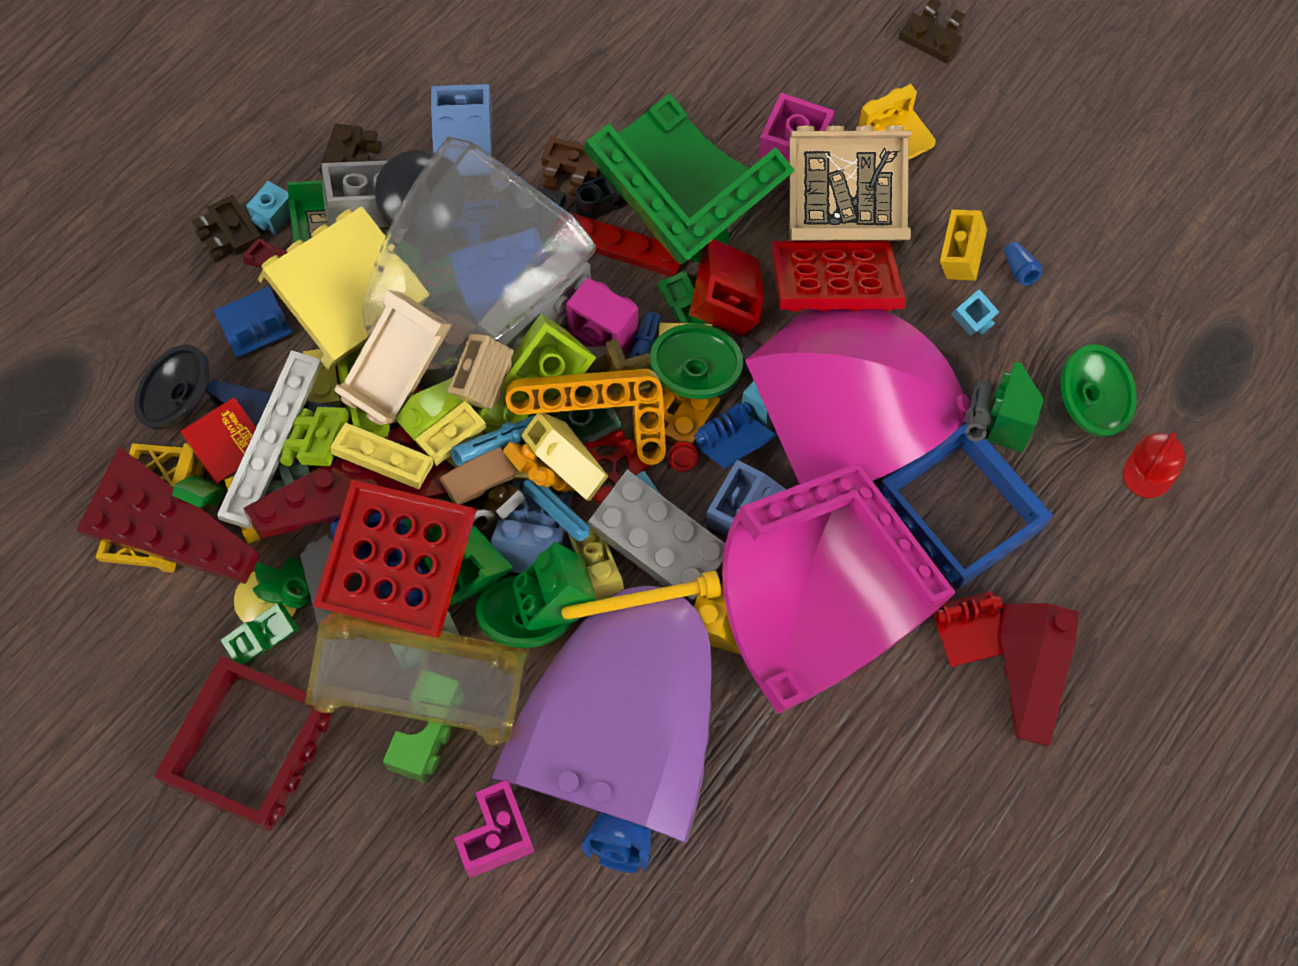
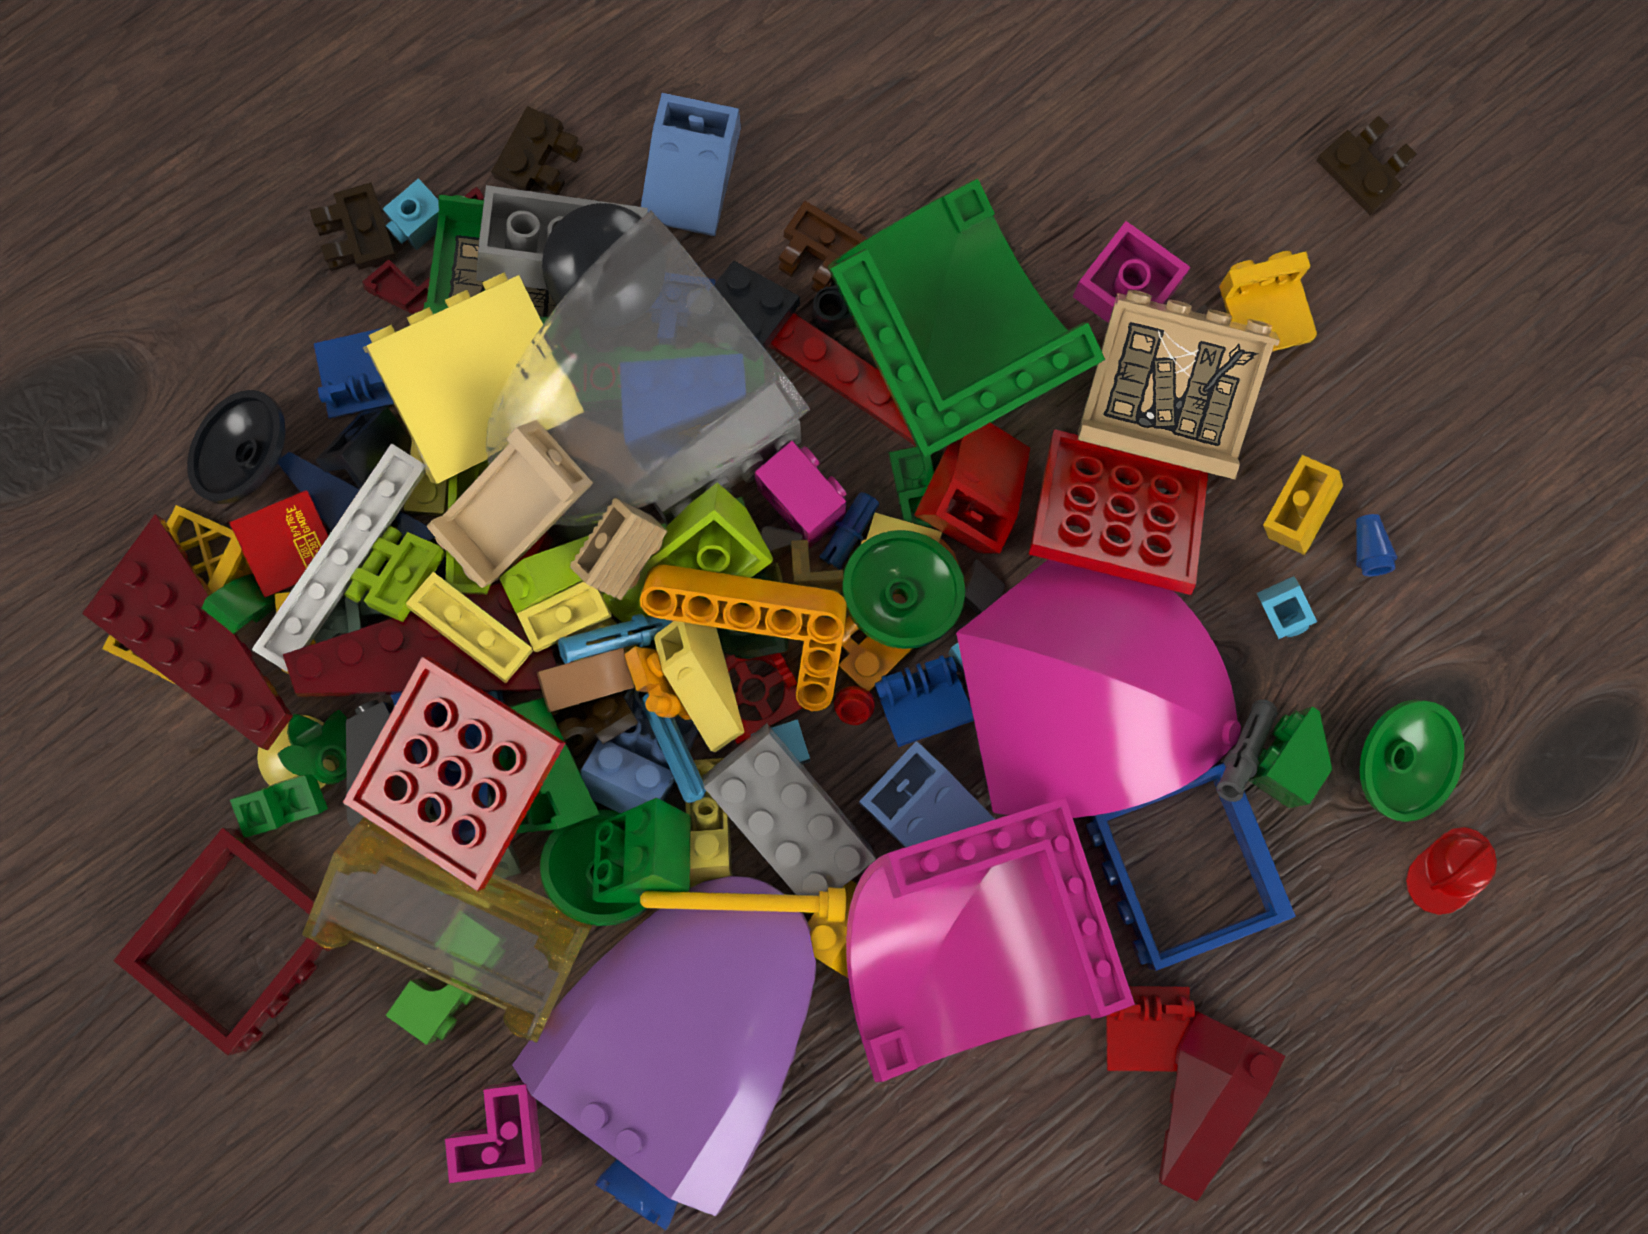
camera: 15 degrees right, 15 degrees up
none -> black panel [315,406,412,489]

